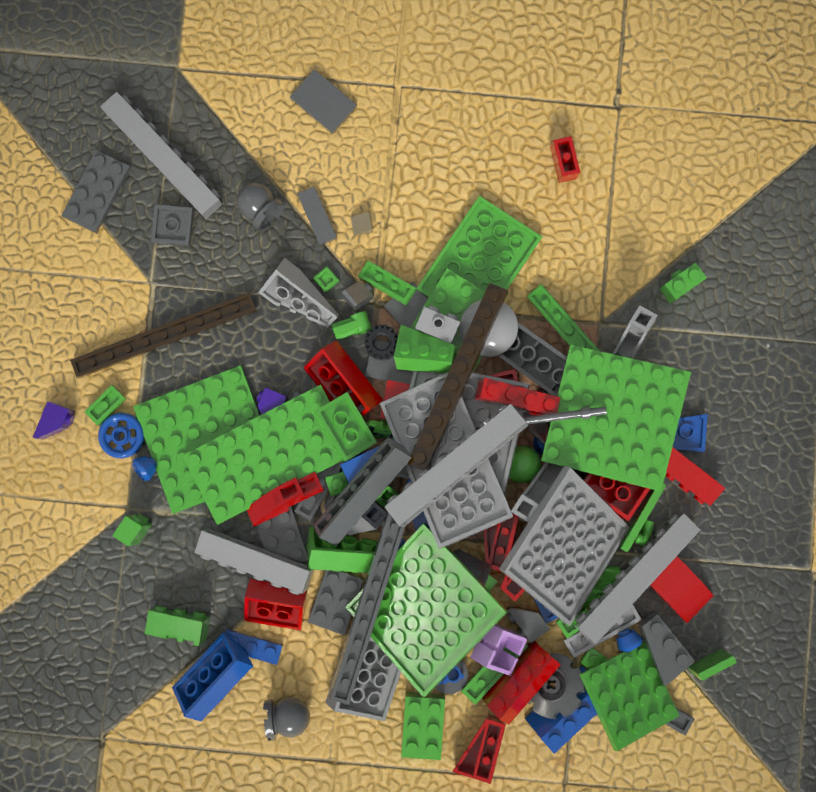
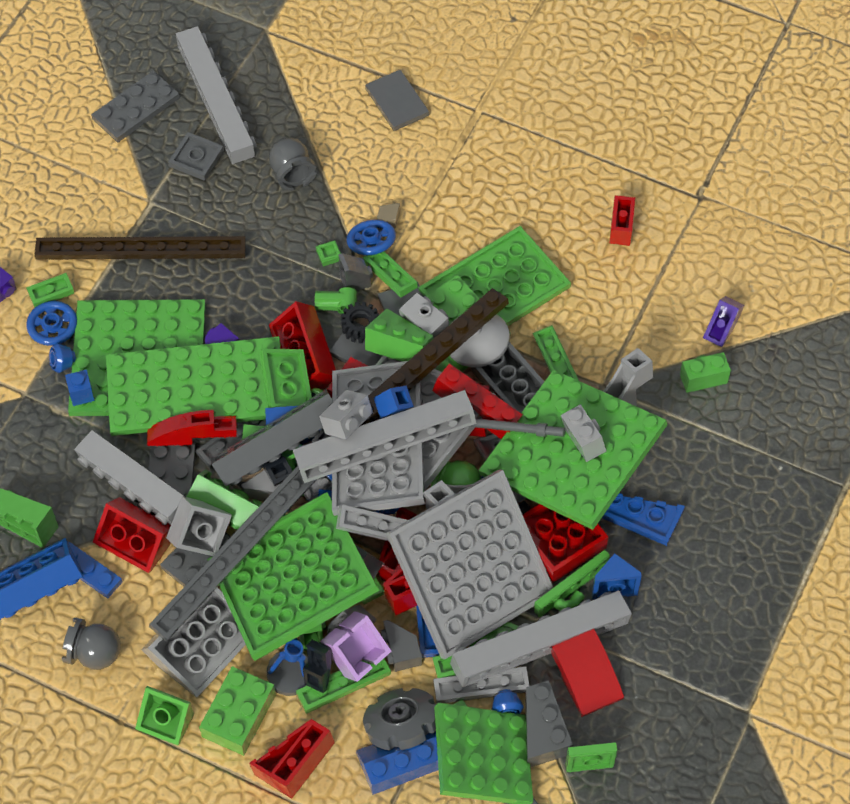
camera: 20 degrees right, 25 degrees down
bright green brick [112,513,152,547] -> none
light grey wedge [258,258,339,328] -> none
dark grey tile [297,187,337,246] -> none
red slope [482,640,561,725] -> none
red brick [665,447,725,506] -> none
none -> blue brick [65,370,95,406]
none -> bright green slope [135,686,194,746]
none -> light grey slope [166,496,232,556]
none -> black slope [303,639,332,693]
none -> light grey brick [319,390,373,439]
none -> light grey plate [336,505,408,541]
none -> blue plate [347,220,396,255]
none -> blue brick [374,386,414,419]
none -> light grey brick [561,404,606,462]
none -> blue slope [592,553,642,600]
none -> dark purple slope [703,296,745,347]

